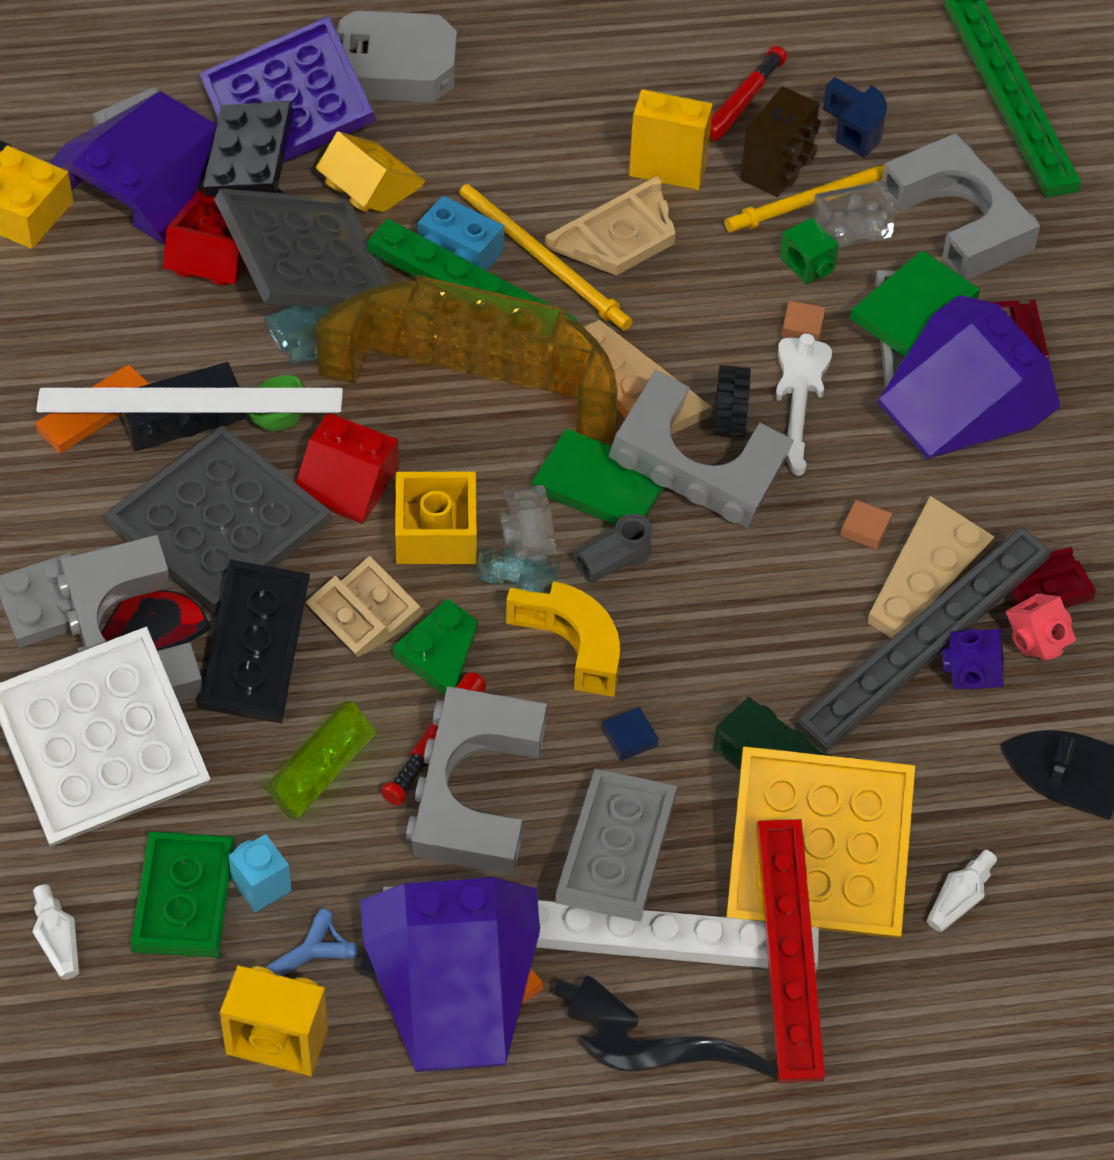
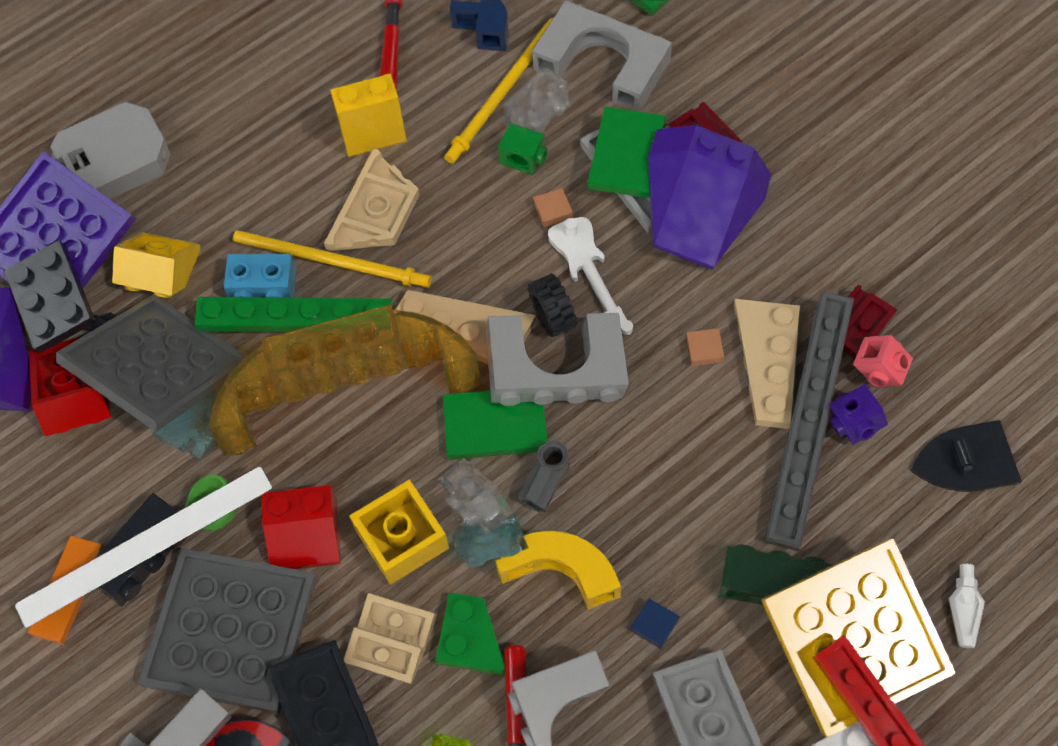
camera: 25 degrees left, 10 degrees up
dark brown brick [740,86,821,197] -> none

